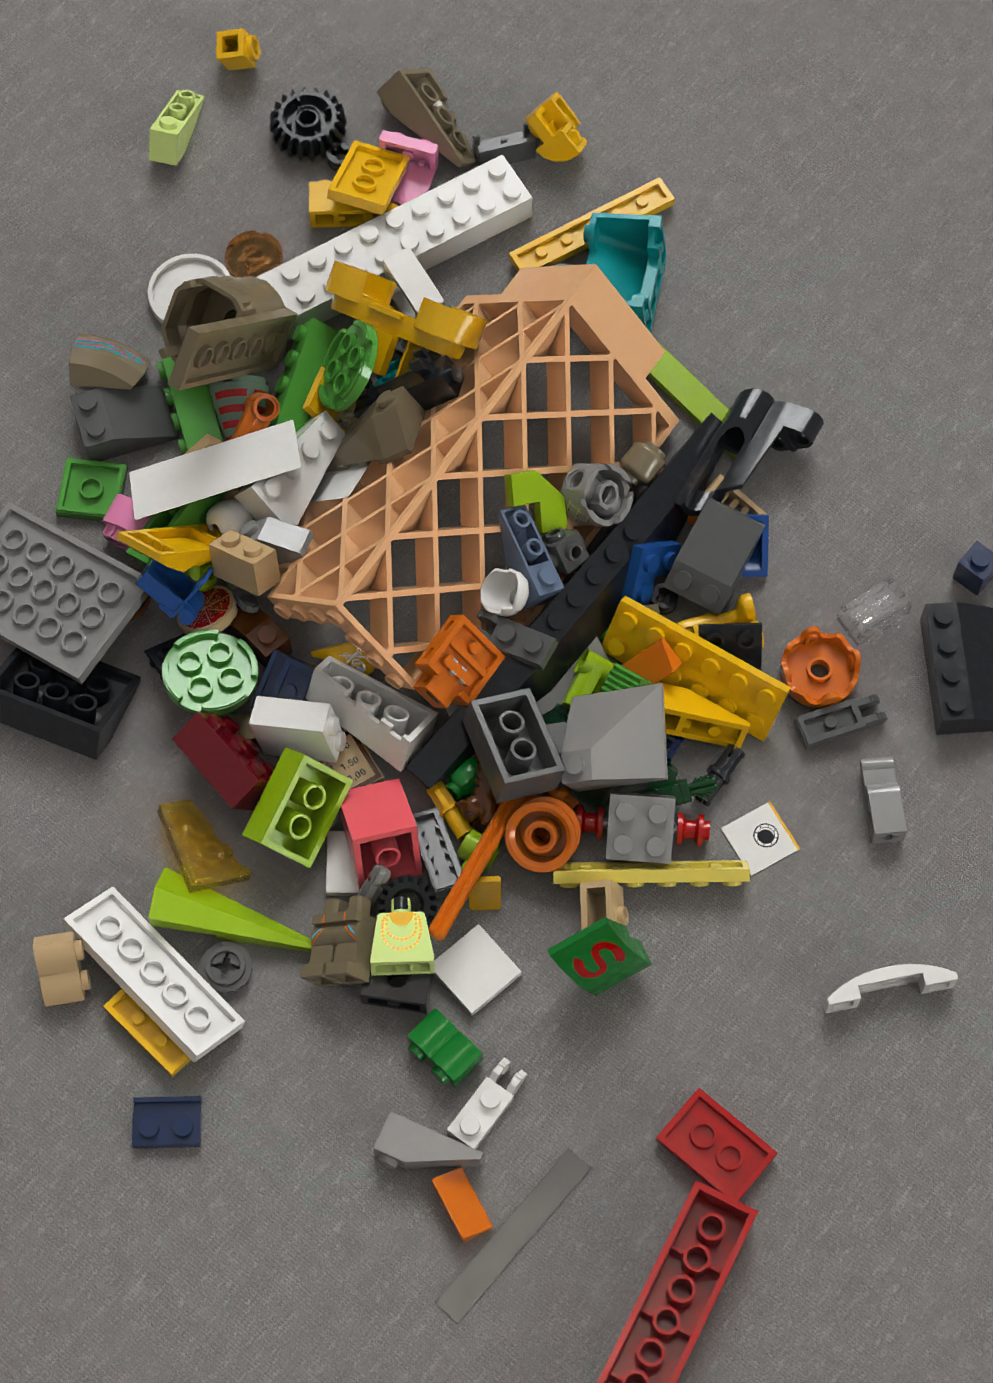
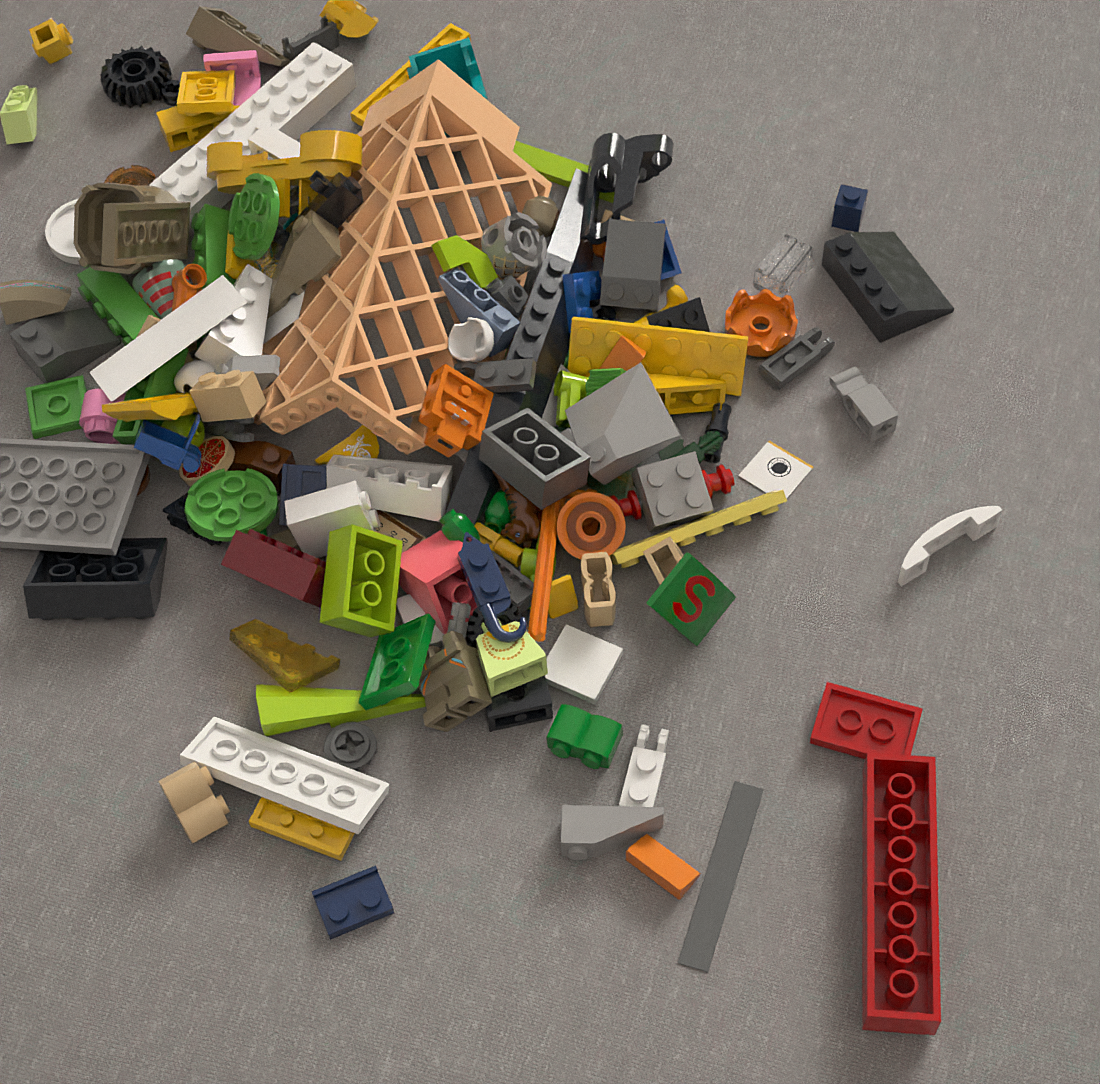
camera: 20 degrees left, 10 degrees down
none -> green plate [358,613,436,711]
none -> green plant [439,509,480,543]
none -> dark blue plate [457,532,527,643]
none -> tan brick [581,552,616,627]

